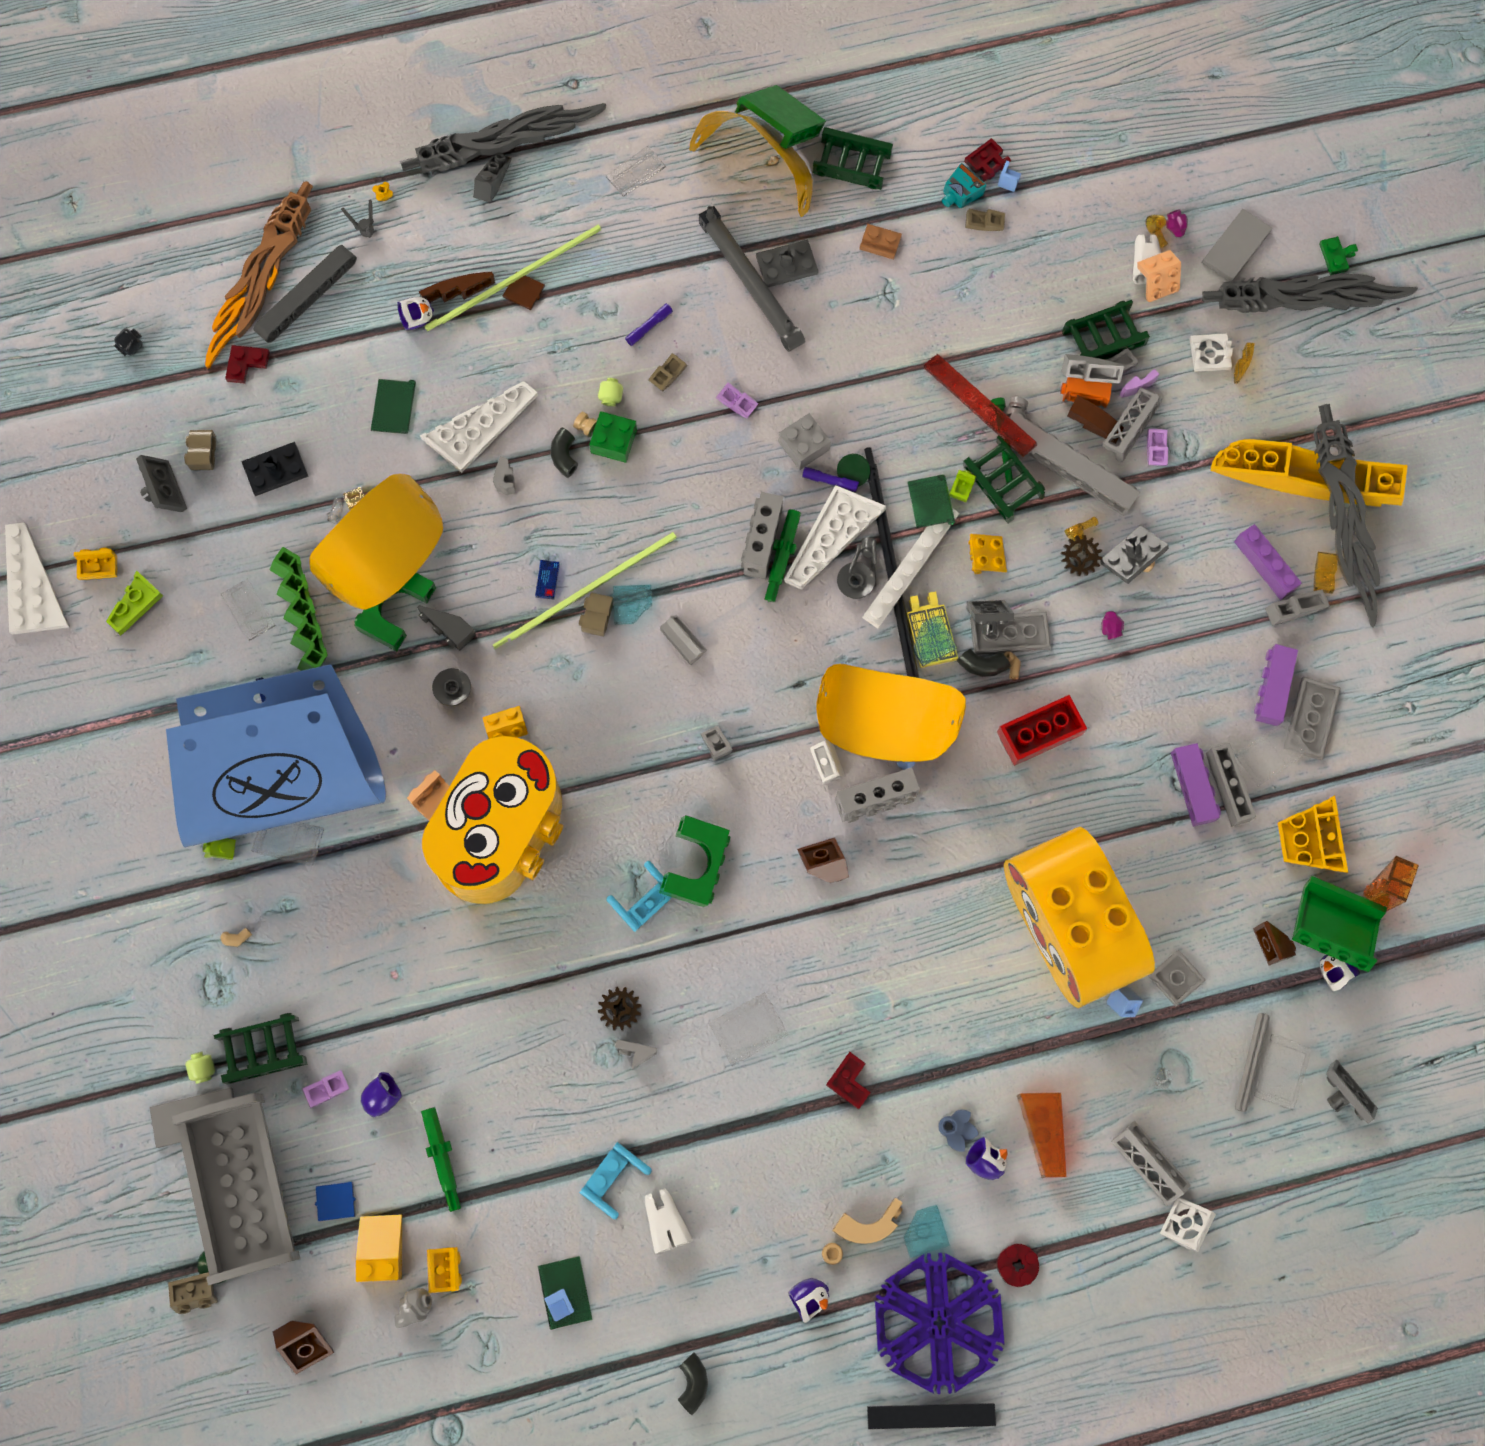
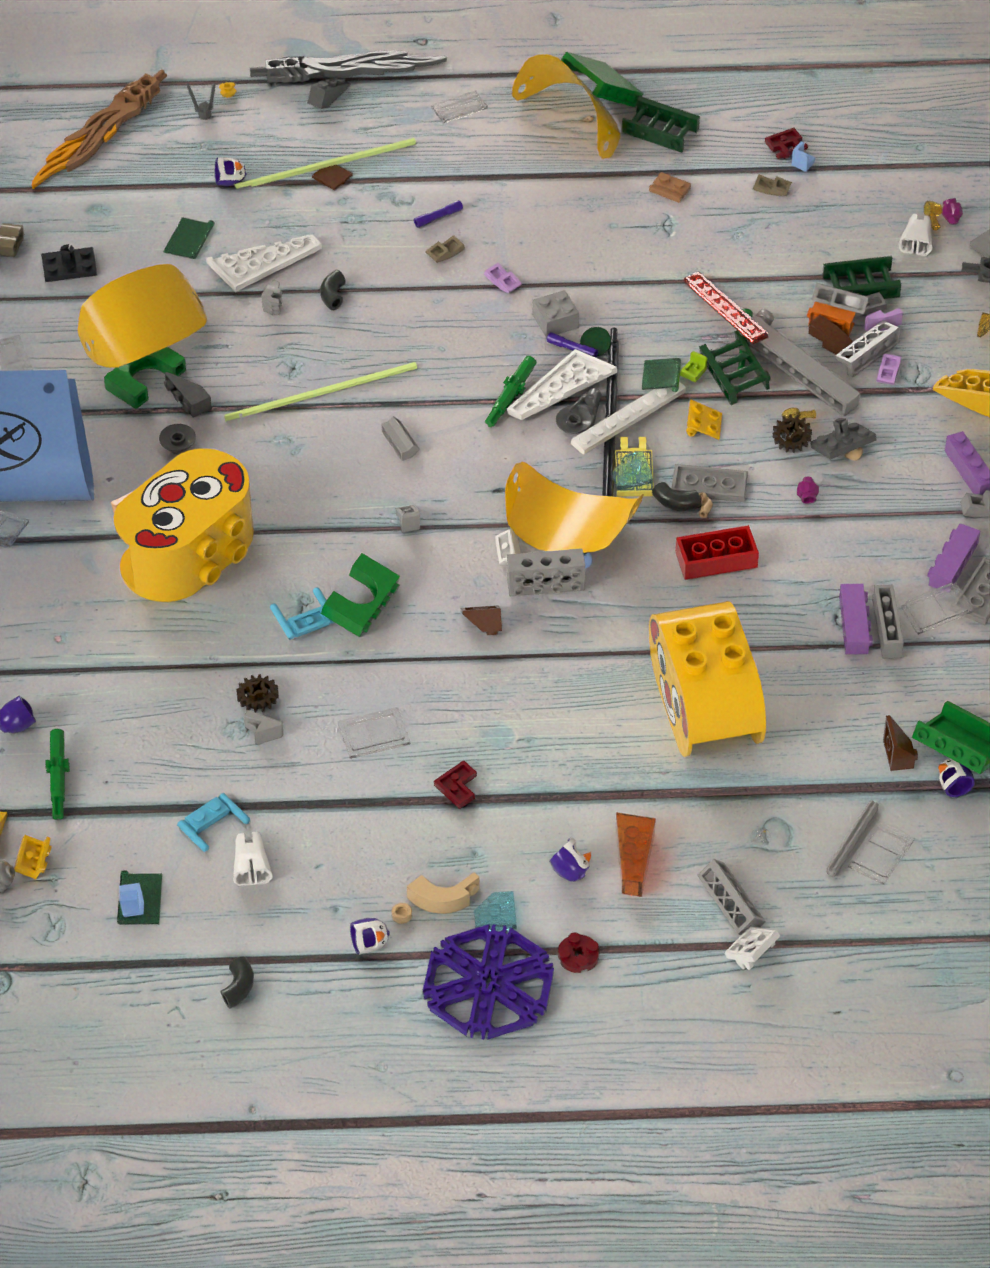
camera: 15 degrees right, 25 degrees down
dark red plate [225,345,270,384] -> none
dark grey beam [253,245,357,343] -> none
bright green brick [270,547,328,671] -> none
reddish brown slope [419,271,495,303] -> none
clear blue tile [535,560,560,600] -> none
tan wheel [573,411,597,437] -> none
dark tan brick [579,592,614,637] -> none
green brick [589,411,637,463] -> none
yellowish green head [598,378,624,407] -> none
clear light blue plate [613,585,652,625] -> none
dark grey piece [699,206,805,352] -> none
light grey brick [741,492,783,580] -> none
dark grey plate [756,240,818,288] -> none
black tile [867,1403,996,1429] -> none
sand blue plate [938,1110,979,1152] -> none
teal torso [942,163,986,208] -> none
dark grey plate [967,600,1014,635] -> none
light blue panel [1107,986,1143,1017] -> none
light nougat bracket [1137,250,1181,302] -> none
light grey tile [1148,950,1206,1007] -> none
white piece [1189,333,1233,372] -> none
yellow wedge [1278,795,1348,873] -> none
dark grey plate [1326,1060,1378,1123] -> none

